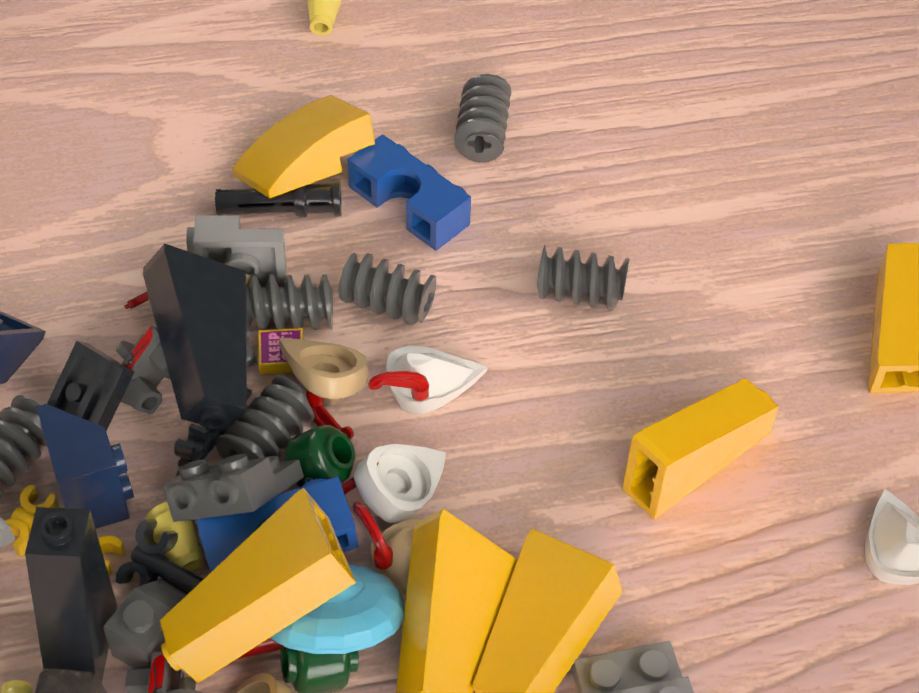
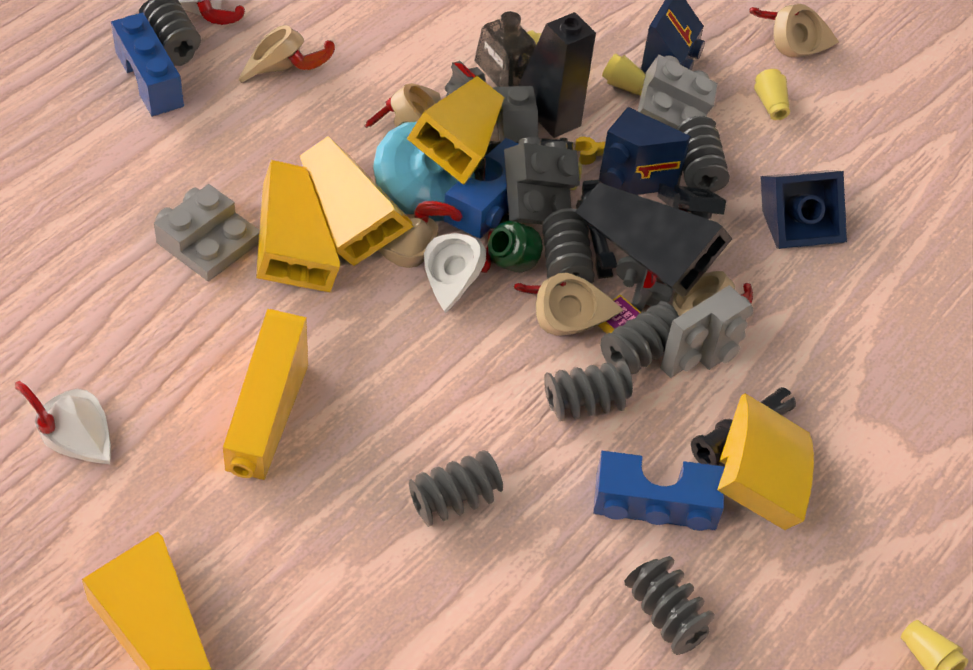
camera: 140 degrees right, 0 degrees up
white piece [368,345,487,414] -> none

